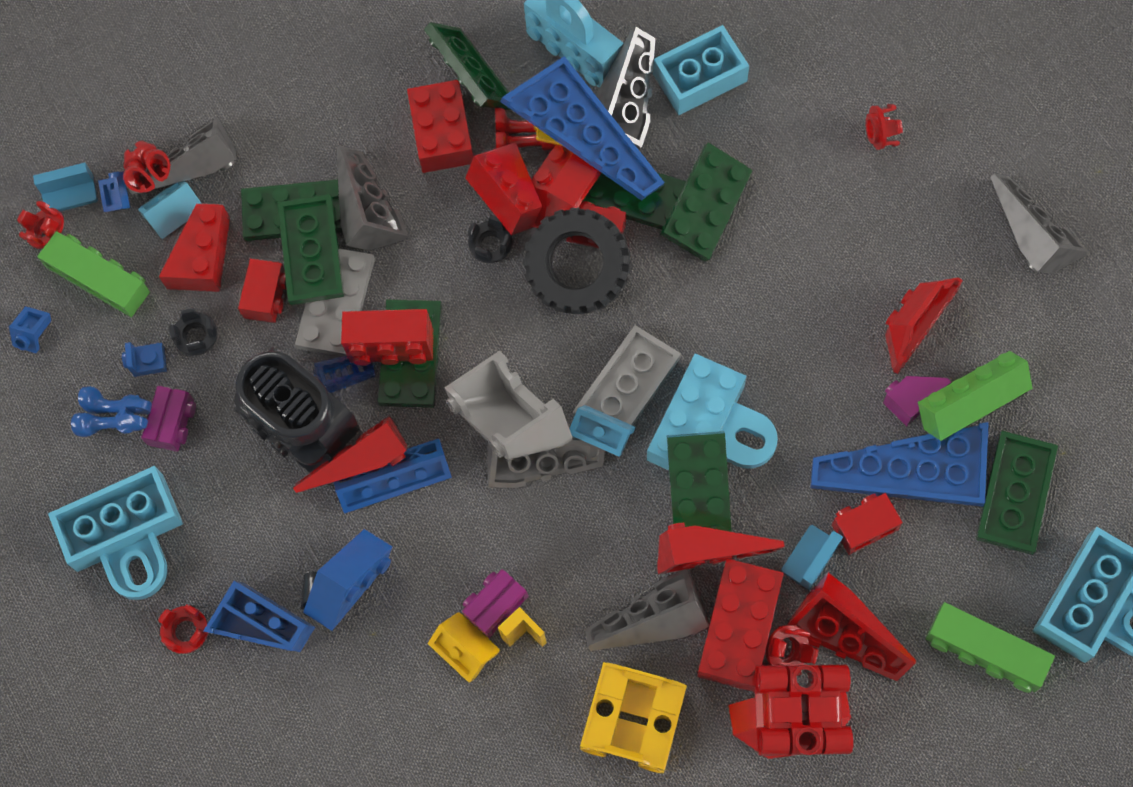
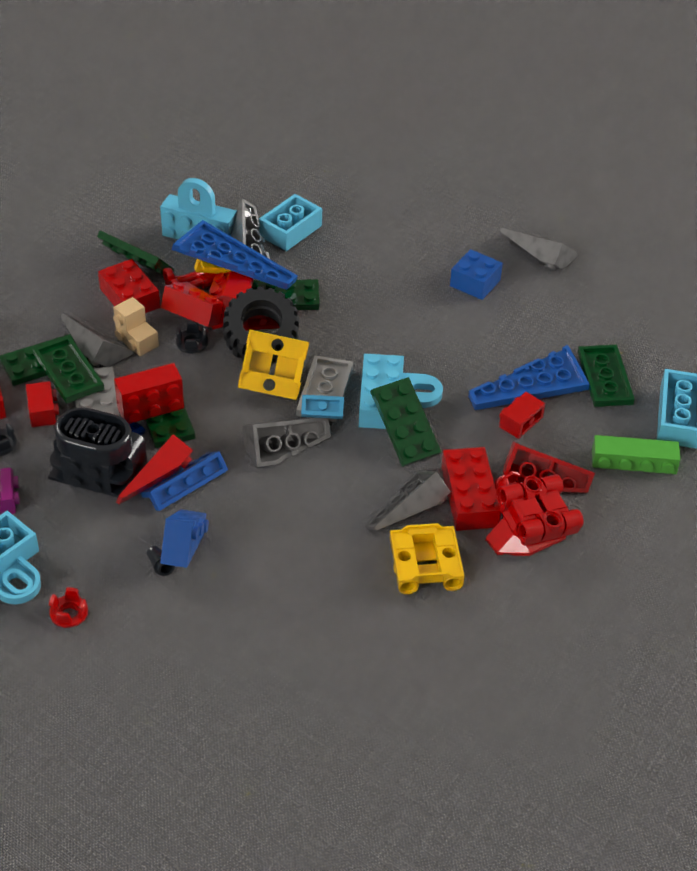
camera: 30 degrees left, 25 degrees down
blue wedge [203,581,315,652] -> none
yellow panel [427,612,500,683] -> none
light grey windscreen [444,351,573,460] -> none
magenta brick [462,569,529,639] -> none
yellow panel [498,607,547,647] -> none
red wedge [657,523,785,575] -> none
dark green plate [660,142,753,262] -> none
dark azure panel [781,525,843,591] -> none
red piece [865,104,903,150] -> none
magenta slope [883,376,951,426] -> none
red wedge [885,277,963,374] -> none
bright green brick [918,351,1033,441] -> none
none -> tan brick [113,297,159,356]
none -> yellow piece [238,330,309,400]
none -> blue piece [450,249,503,300]

